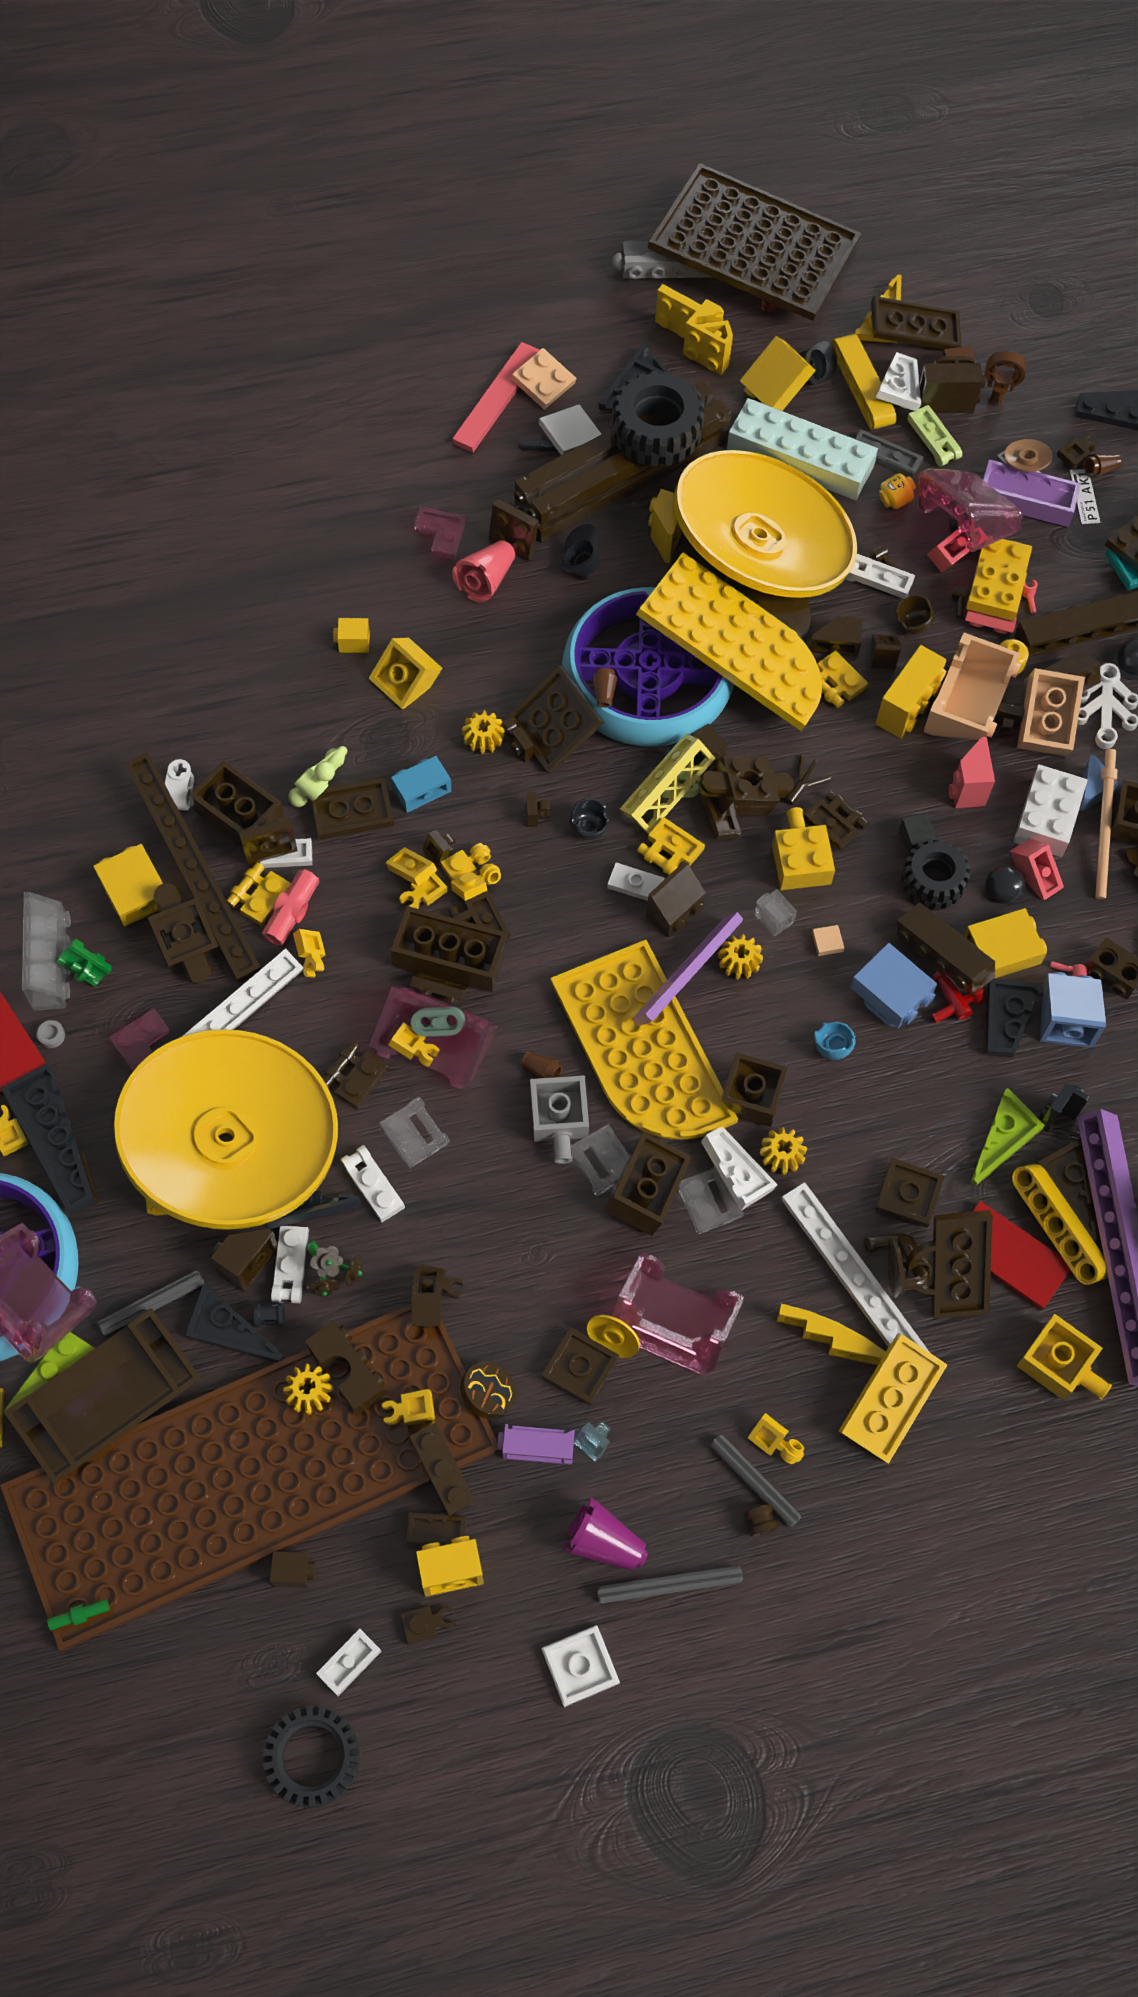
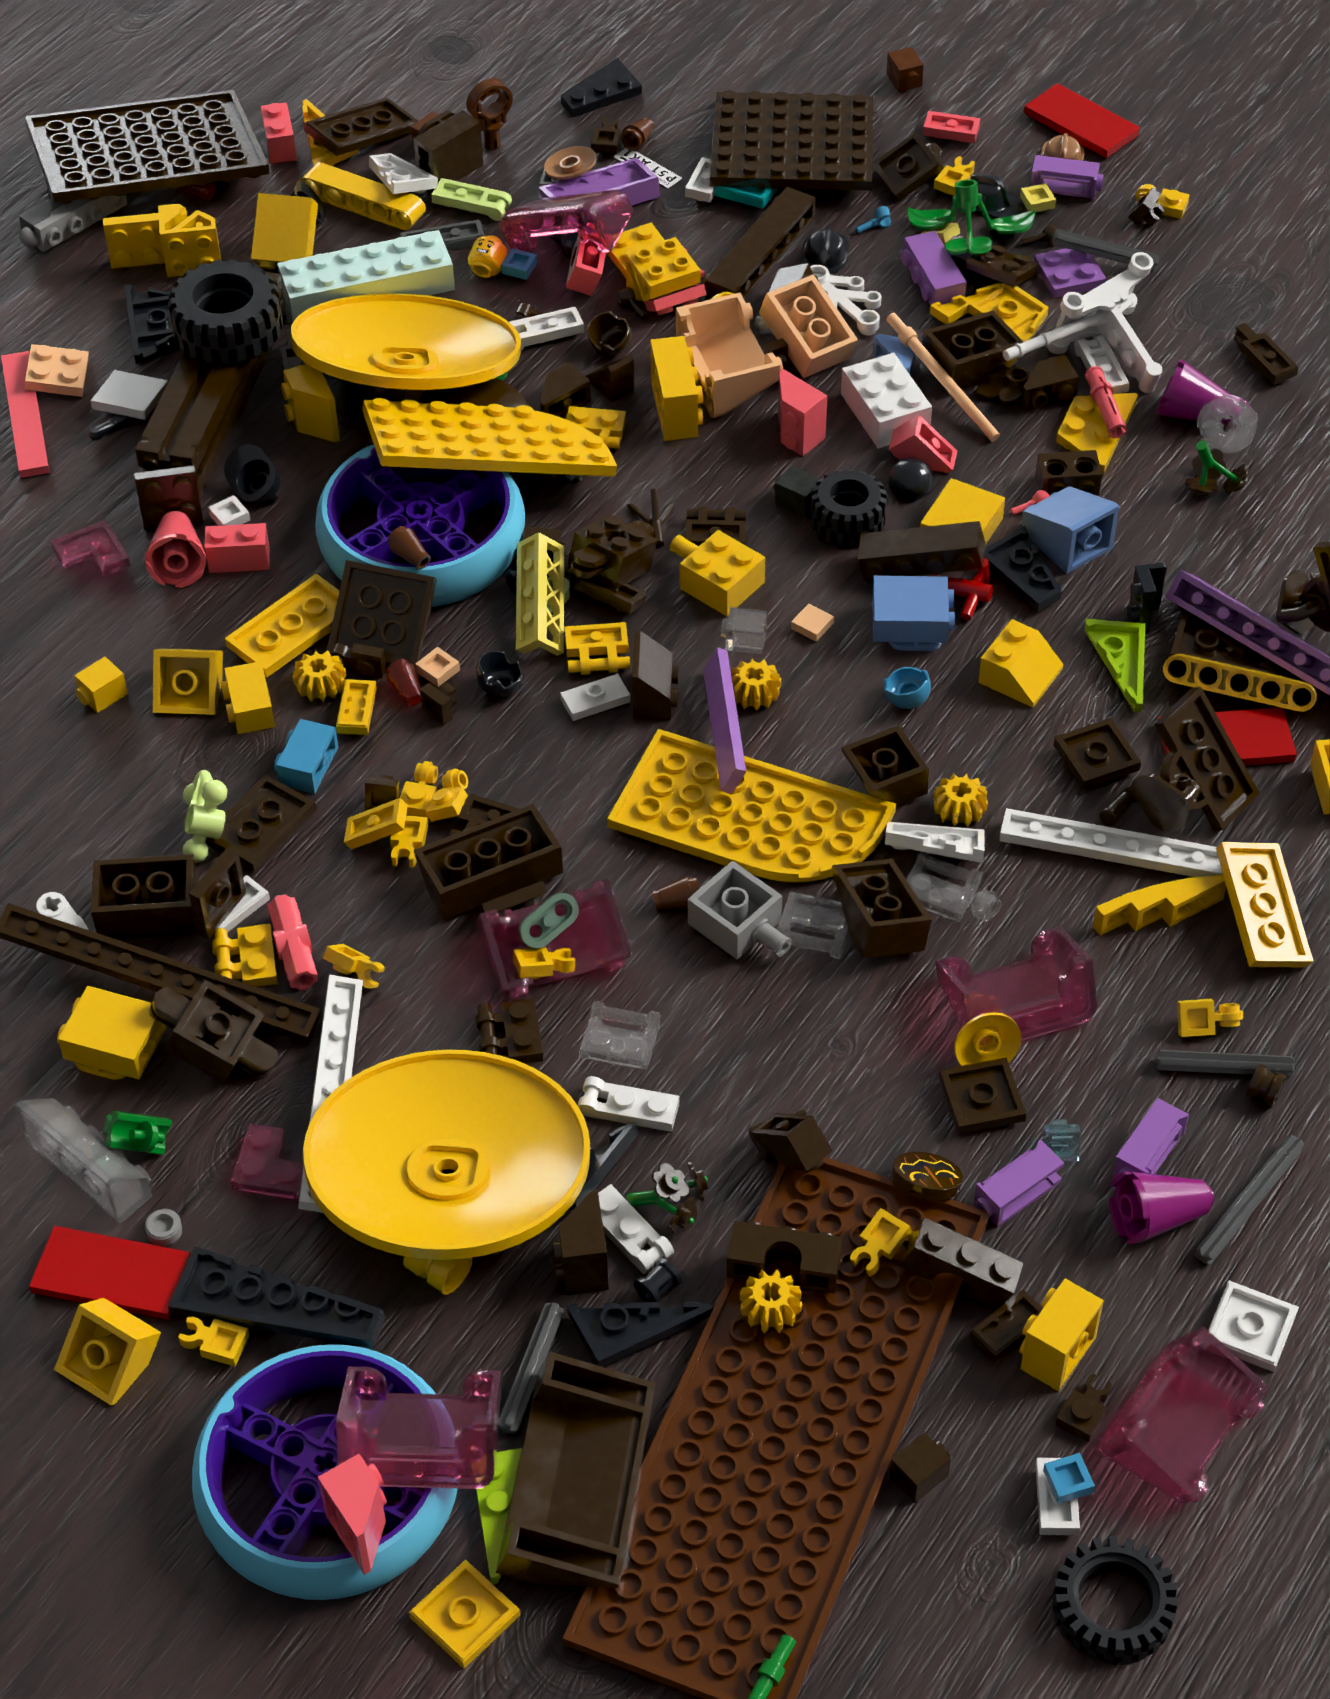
camera: 40 degrees left, 15 degrees down
none -> coral brick [205,523,270,573]
none -> white plate [208,495,250,526]
none -> yellow brick [221,661,275,734]
none -> yellow plate [225,574,339,678]
none -> coral brick [261,102,297,164]
none -> yellow plate [336,679,377,735]
none -> clear red cone [386,659,421,707]
none -> light nougat plate [415,647,460,687]
none -> dark azure plate [501,248,537,280]
none -> white plate [685,158,715,202]
none -> clear plate [971,890,1001,921]
none -> yellow slope [978,619,1064,708]
none -> dark azure plate [1043,1453,1095,1504]
none -> clear pink windscreen [1096,1326,1269,1503]
none -> medium lavender window [1112,1098,1189,1177]

